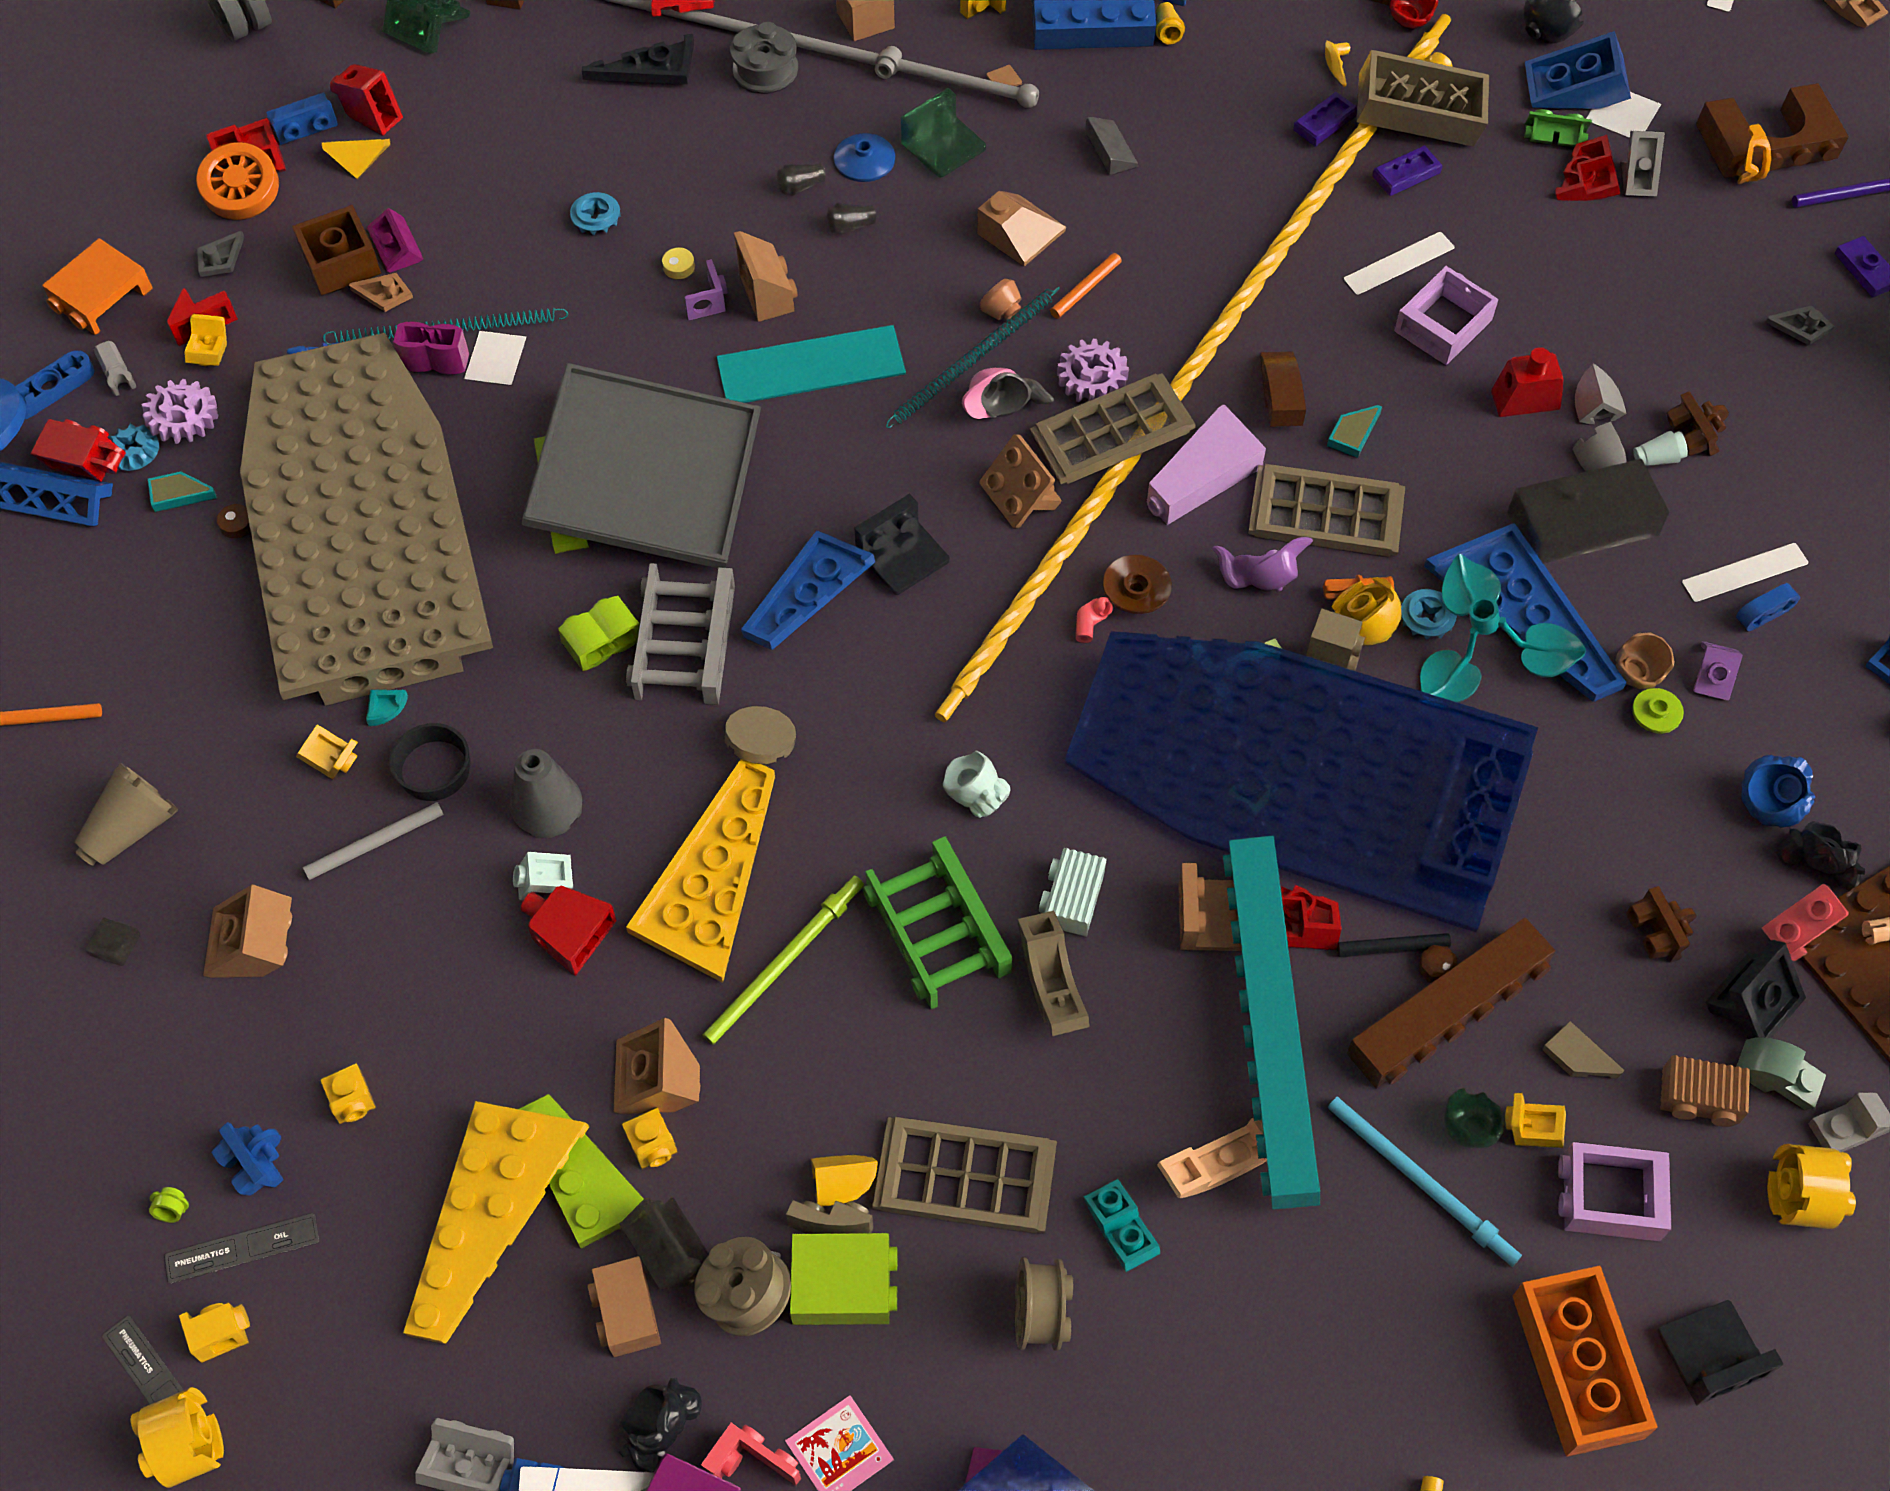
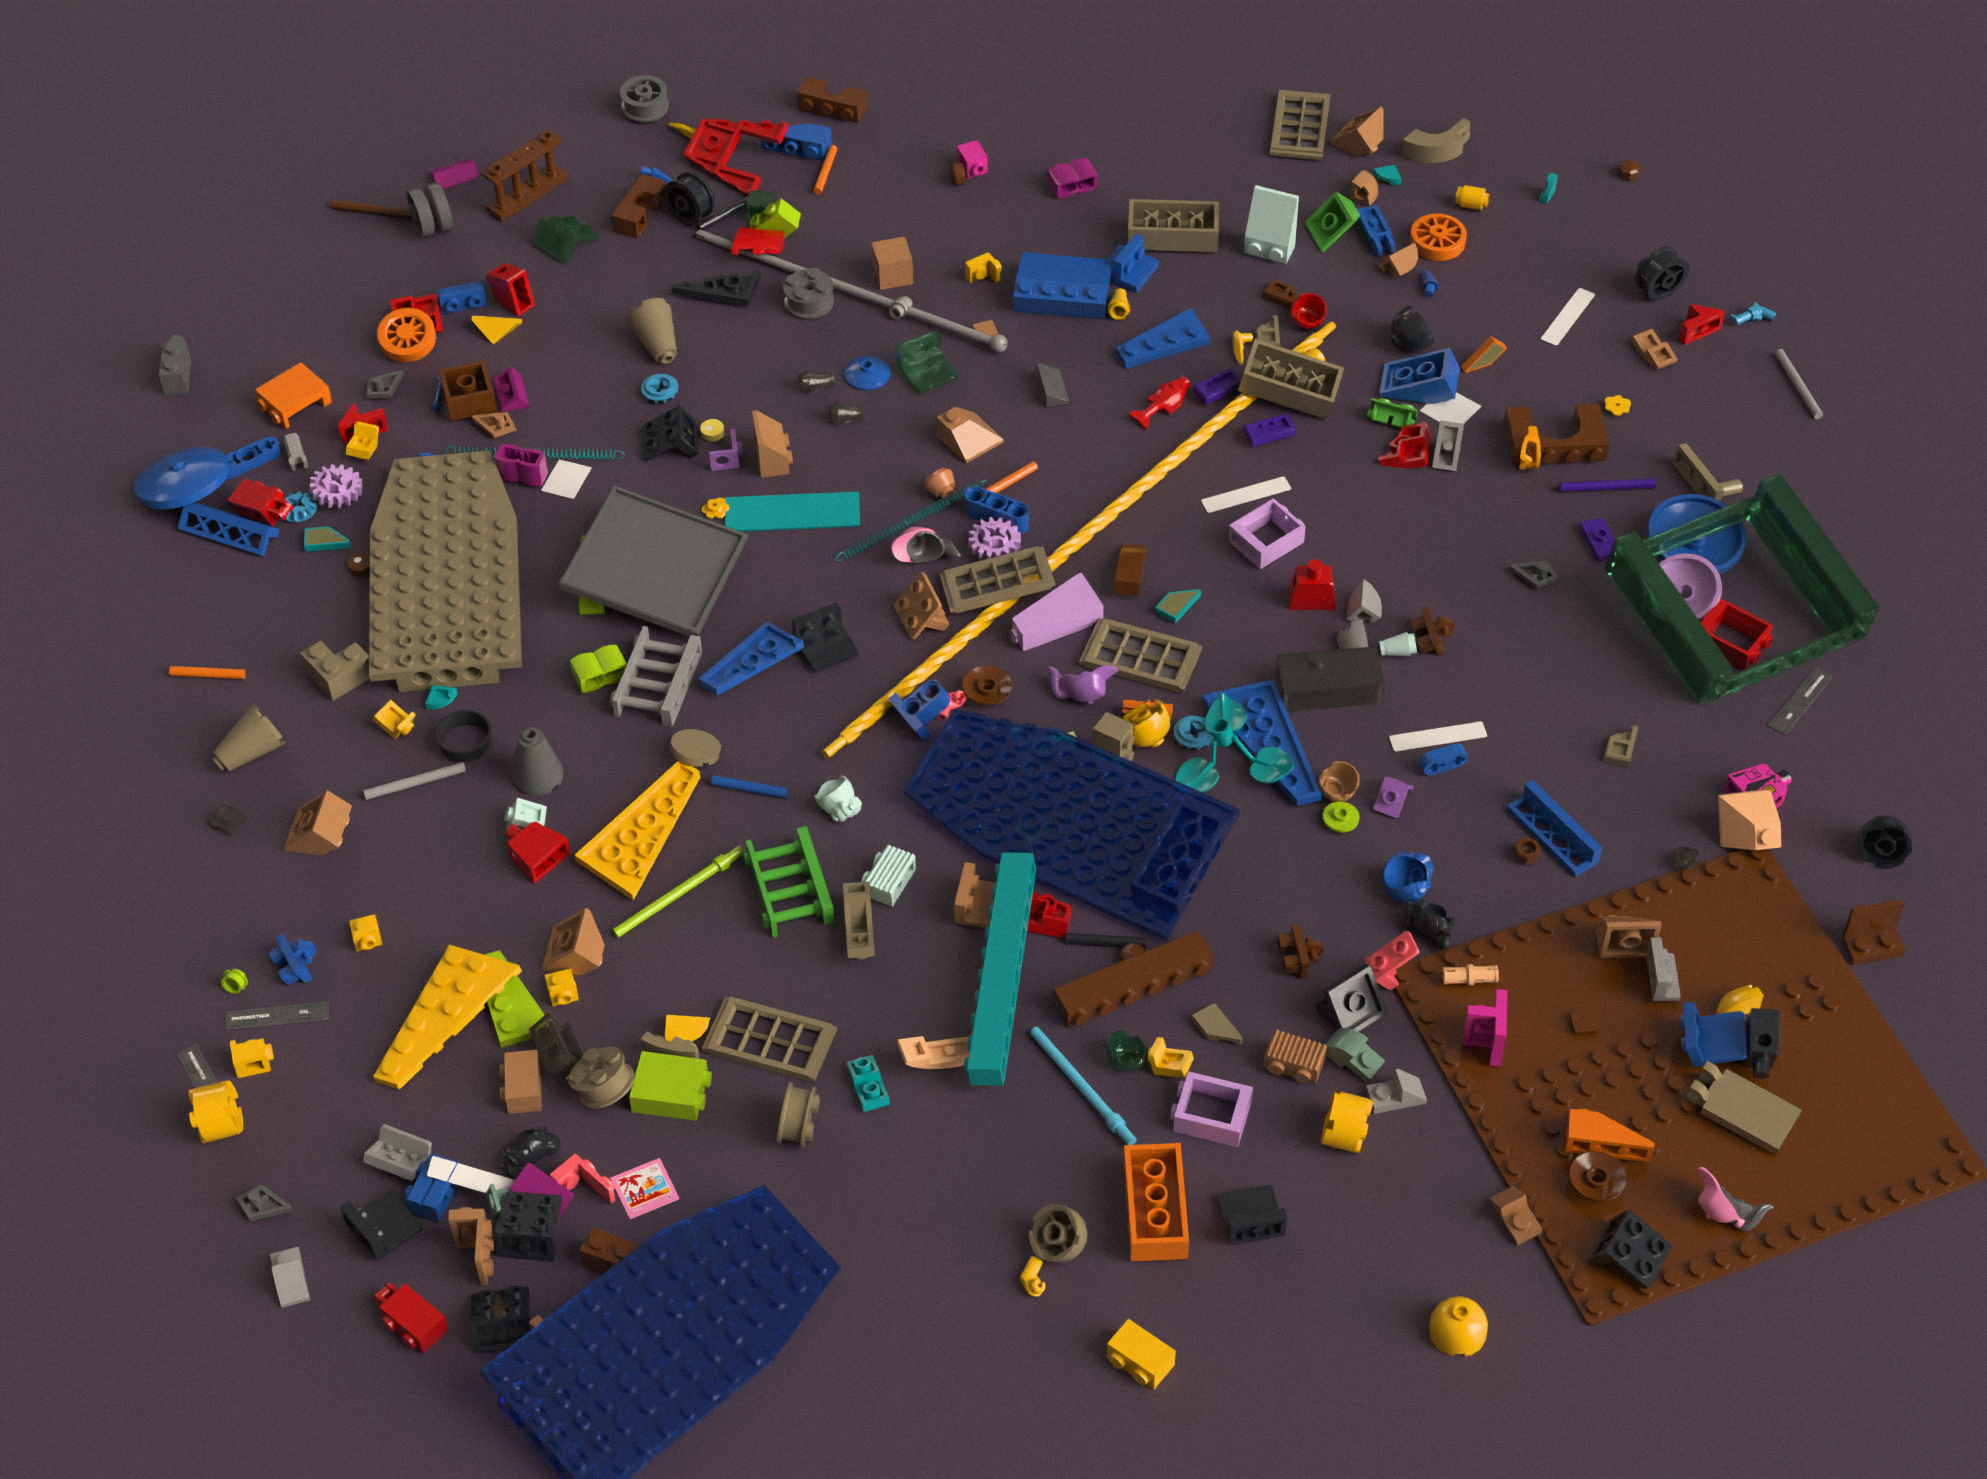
camera: 10 degrees right, 10 degrees down
none -> dark tan brick [300,641,370,701]
none -> reddish brown bar [331,200,412,218]
none -> blue hinge [431,375,442,411]
none -> dark tan cone [626,298,677,364]
none -> black bracket [642,405,698,461]
none -> yellow plant [701,498,729,519]
none -> blue bar [711,775,788,798]
none -> blue tile [888,680,950,742]
none -> blue beam [964,486,1029,534]
none -> dark tan cylinder [1029,1204,1088,1263]
none -> blue wing [1116,308,1210,369]
none -> red animal [1129,376,1191,430]
none -> dark tan tile [1256,315,1280,347]
none -> tile [1461,336,1507,373]
none -> yellow plant [1605,395,1631,416]

